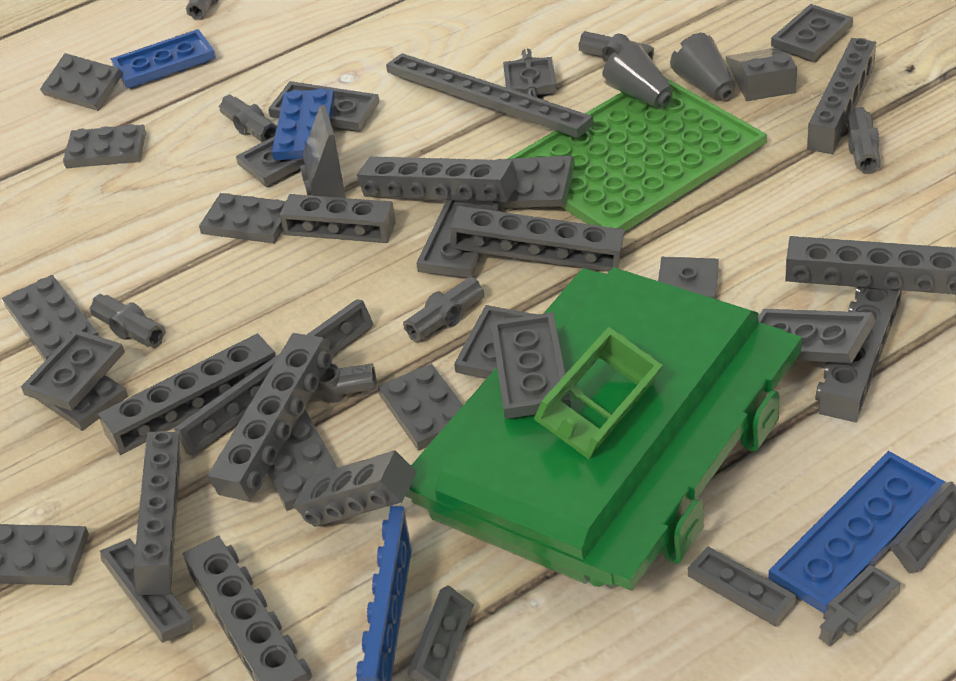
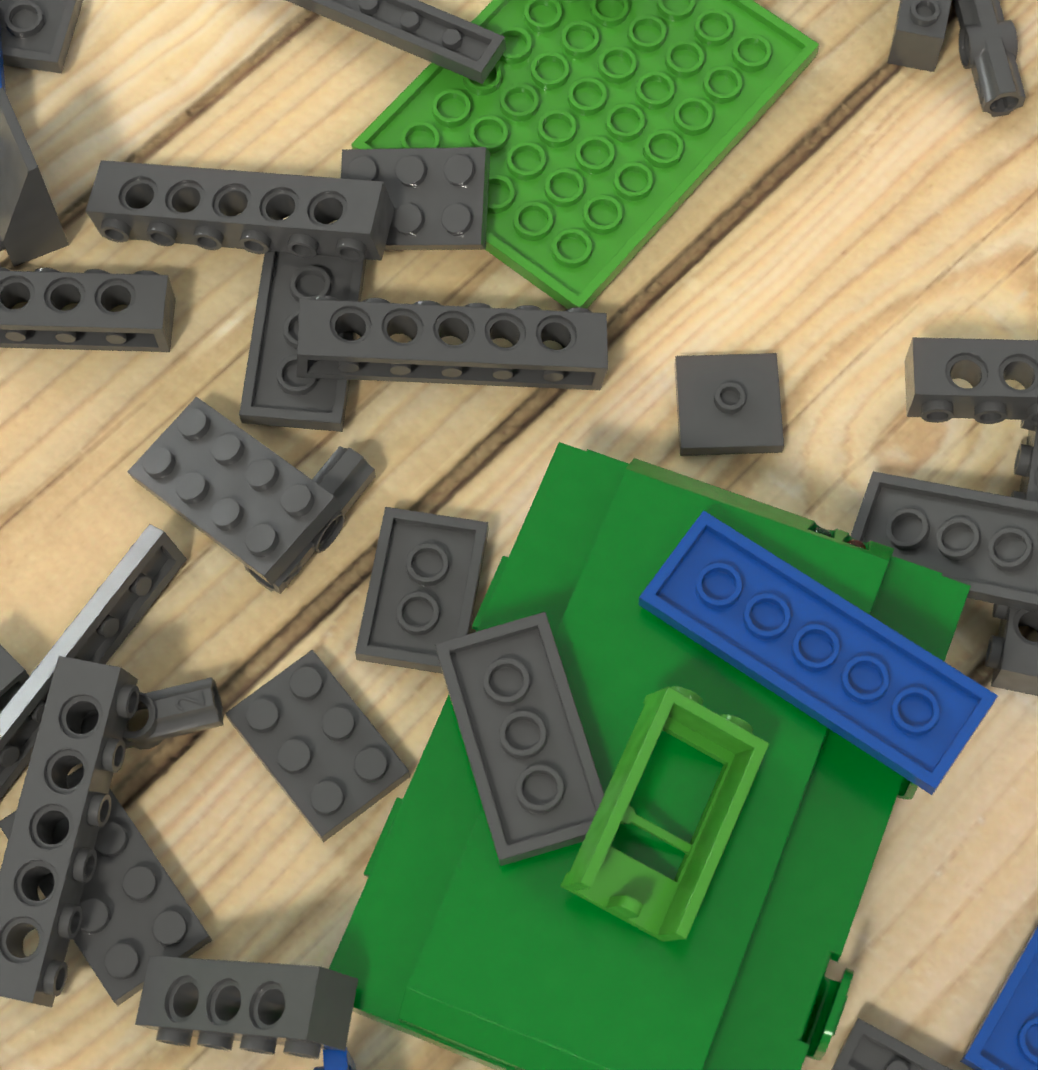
camera: 15 degrees left, 25 degrees up
none -> dark grey plate [127,397,342,586]
none -> blue plate [639,510,998,796]

